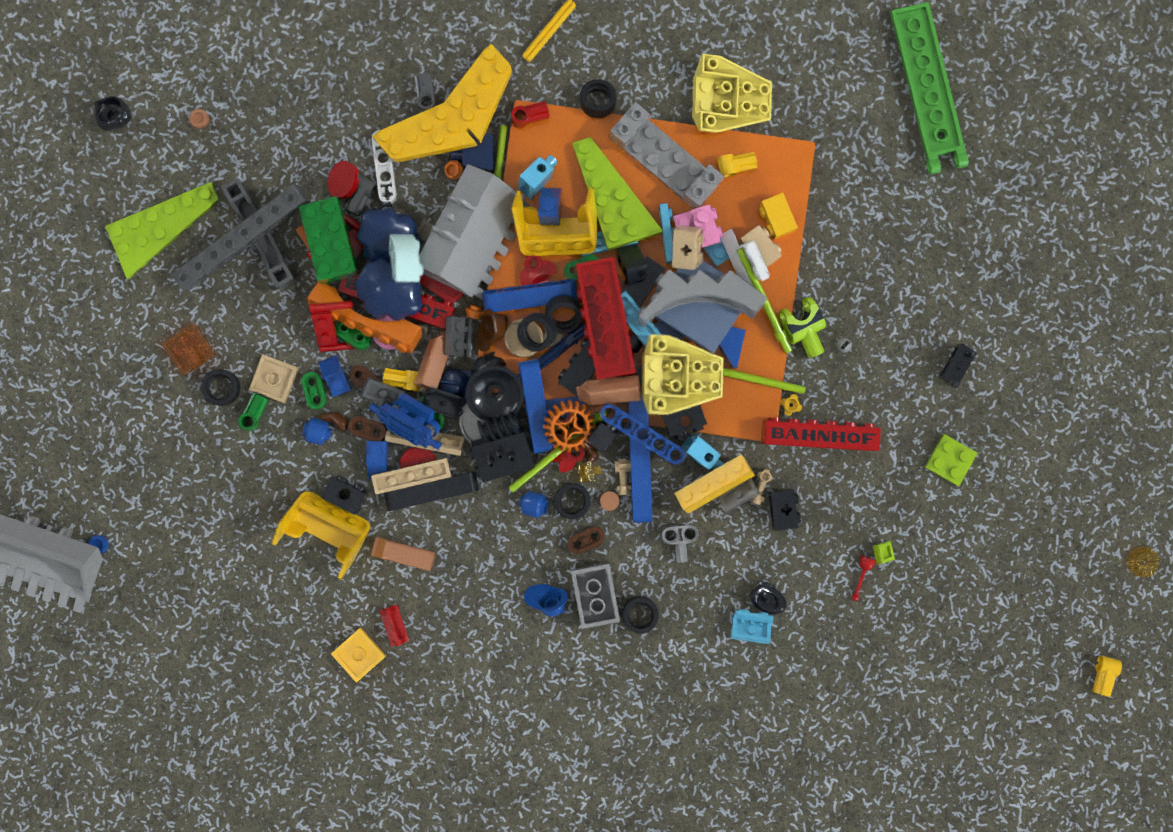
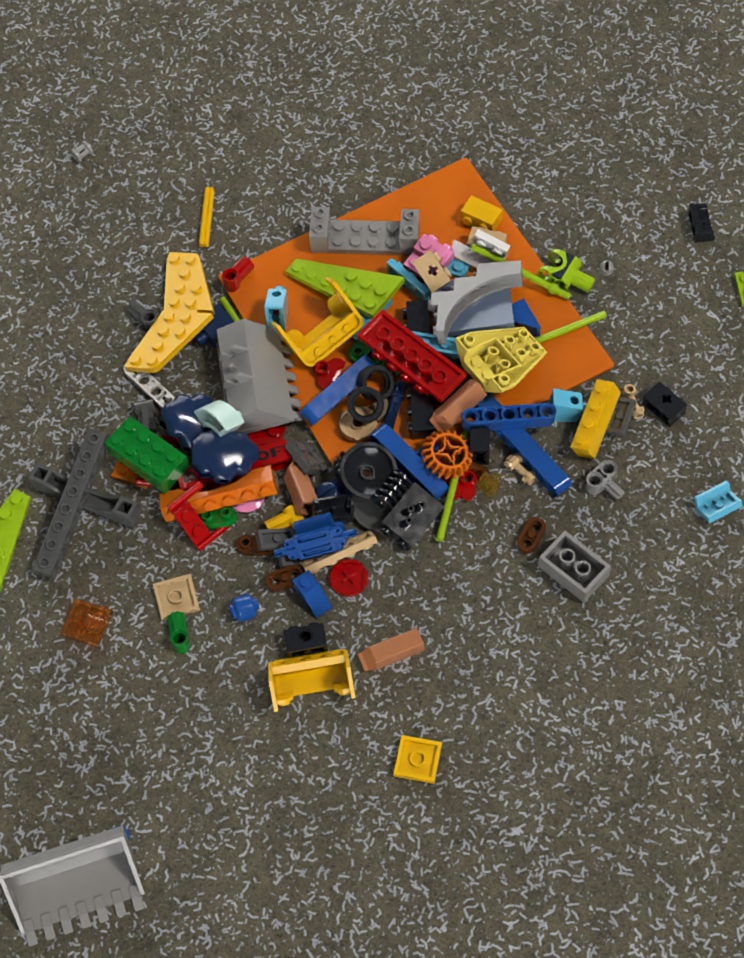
camera: 25 degrees left, 25 degrees down
black tyre [201,369,241,406] -> none
green plate [301,372,327,410] -> none
blue slope [319,355,352,397] -> none
reddish brown arm [321,412,347,431] -> none
red tile [327,161,359,199] -> none
tan plate [371,458,452,495] -> none
red hinge [379,604,410,647] -> none
black beam [384,472,479,511] -> none
orange plate [445,160,463,180] -> none
orange plate [465,304,484,319] -> none
reddish brown piece [476,309,508,352] -> none
blue head [519,491,549,518] -> none
blue piece [524,584,568,617] -> none
blue slope [538,188,562,225] -> none
black tyre [555,483,591,519] -> none
black tyre [580,79,616,118] -> none
nougat tile [600,491,619,511] -> none
black hinge [616,243,648,285] -> none
black tyre [622,596,659,634] -> none
black brick [662,404,707,439] -> none
light yellow wedge [692,54,772,133] -> none
yellow piece [717,152,757,178] -> none
black hat [749,581,786,615] -> none
red brick [761,417,881,451] -> none
yellow plate [780,394,802,416] -> none
bright green hinge [890,2,969,175] -> none

